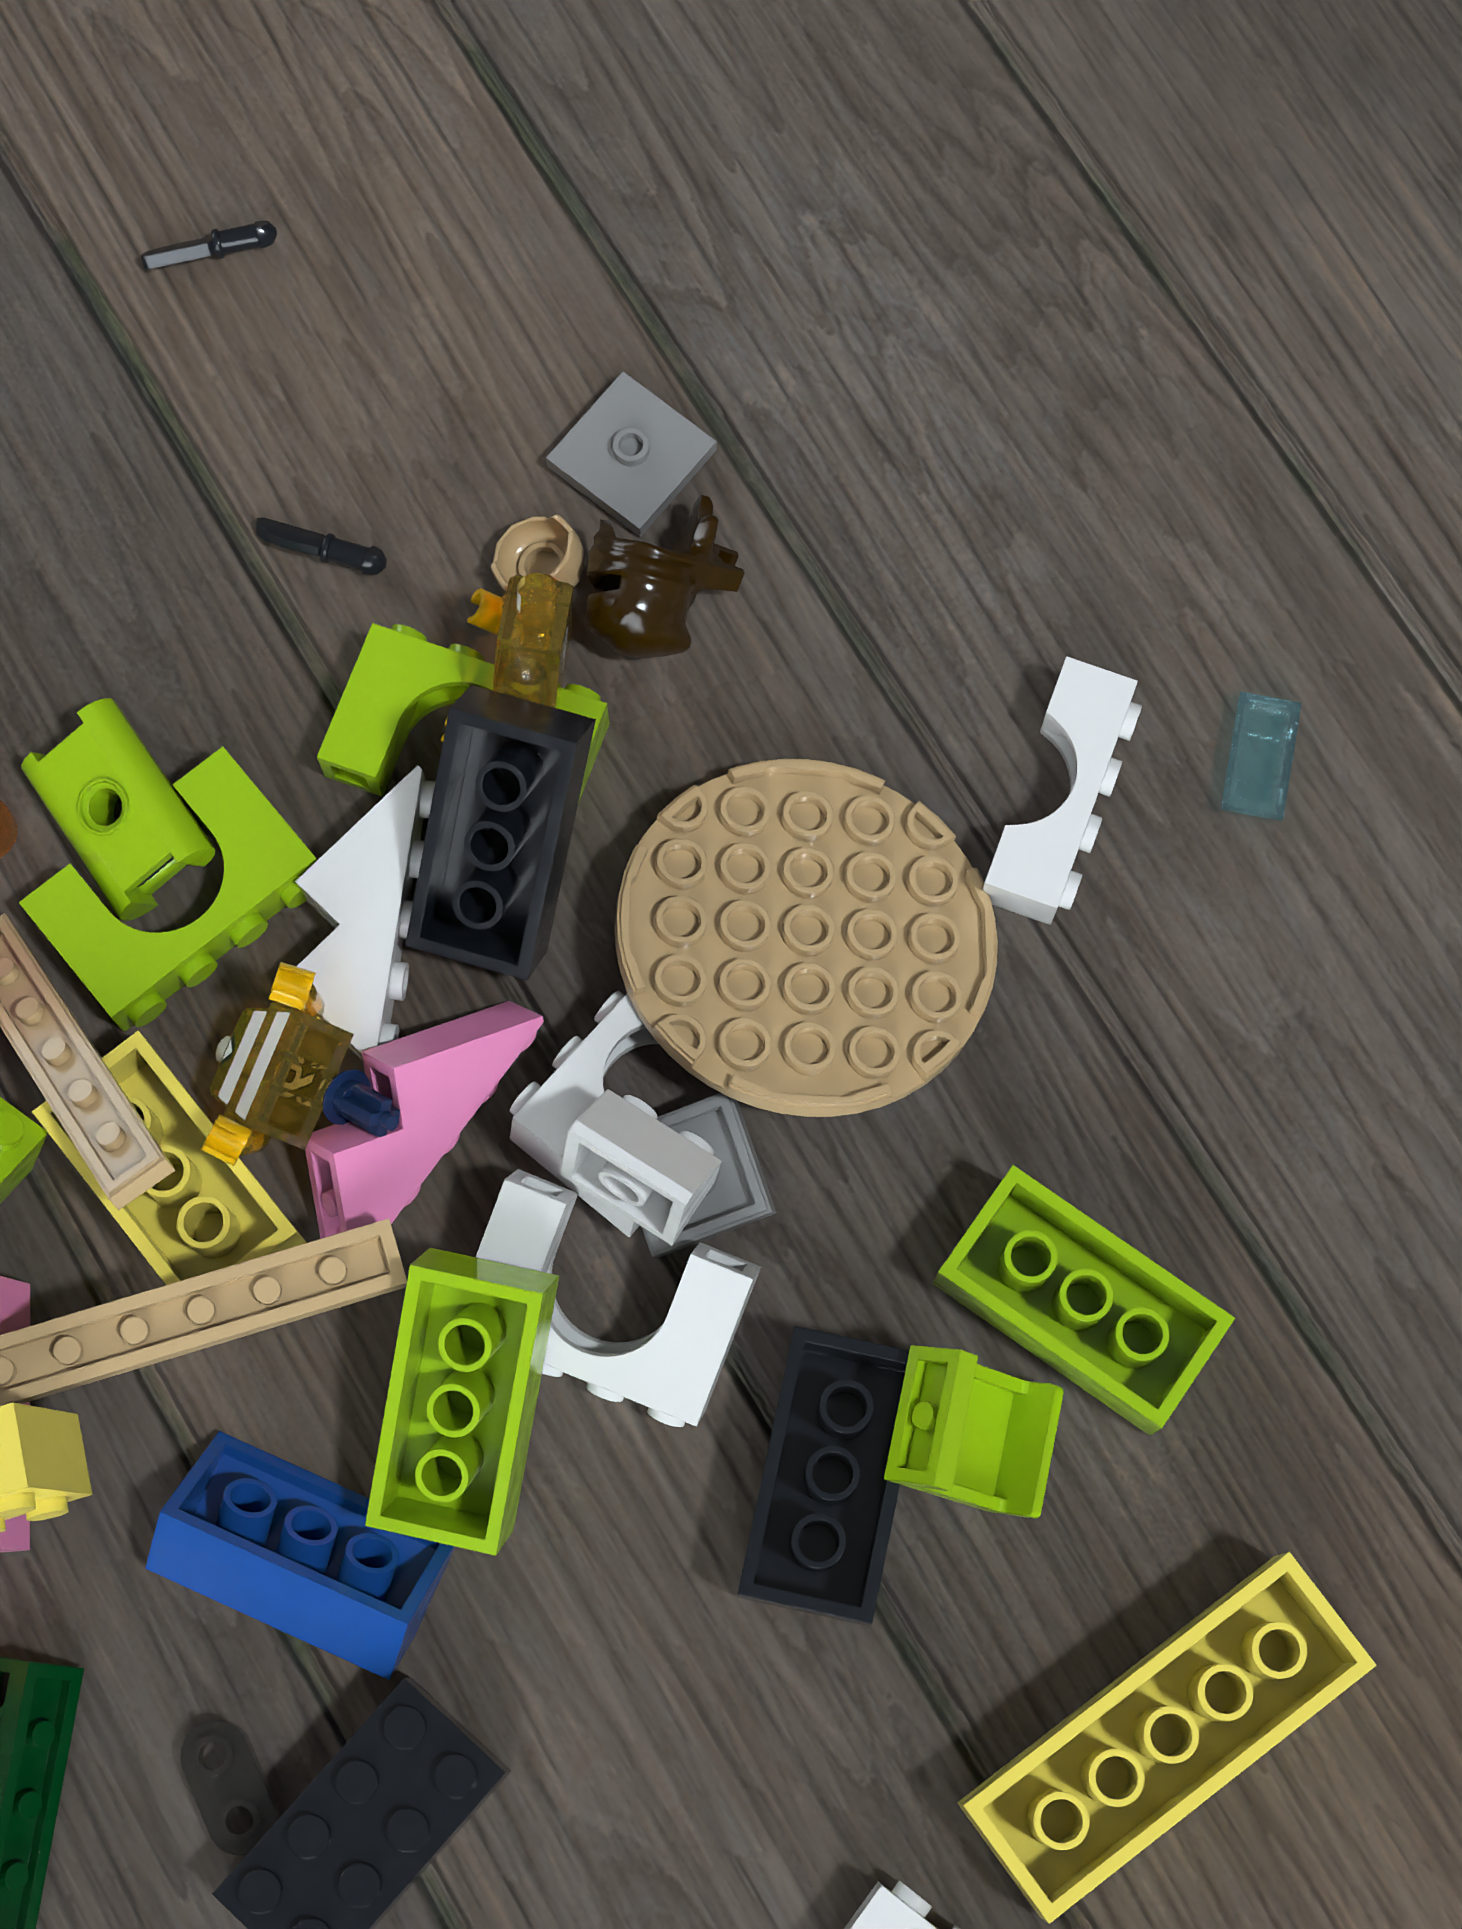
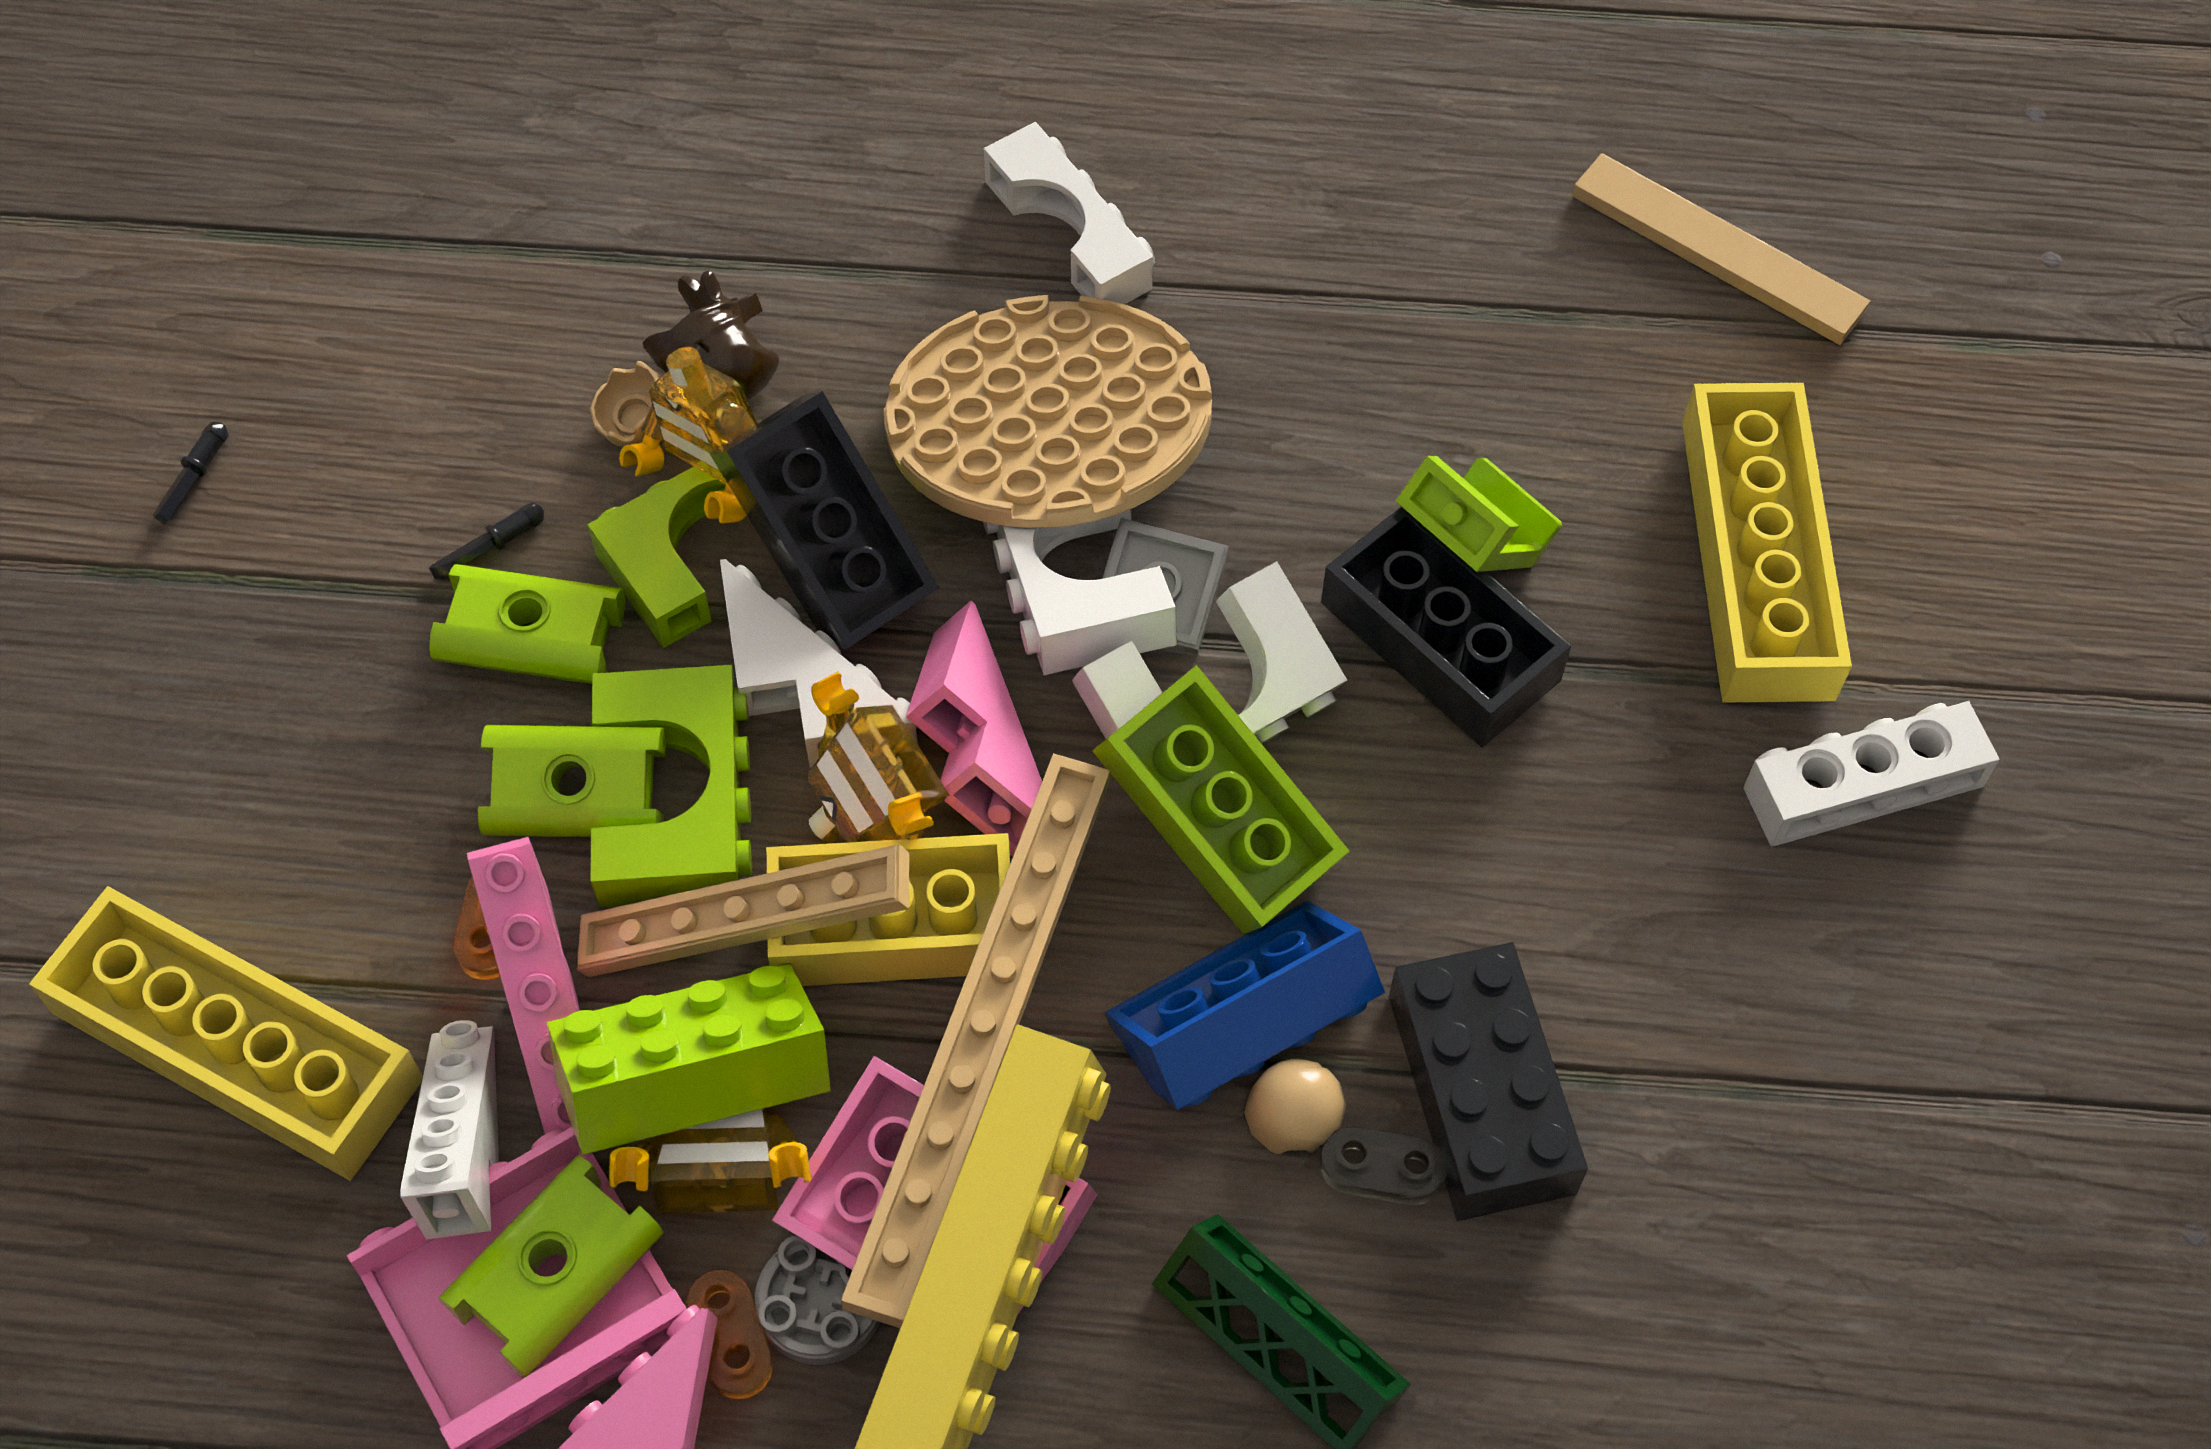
camera: 55 degrees left, 15 degrees down
dark blue piece [322,1069,400,1137] -> none
light grey plate [546,371,717,537] -> none
white slope [560,1089,722,1246] -> none
lime brick [932,1165,1235,1436] -> none
clear light blue tile [1220,691,1302,821] -> none
none -> lime piece [429,564,625,684]
none -> tan hair [1244,1059,1346,1154]

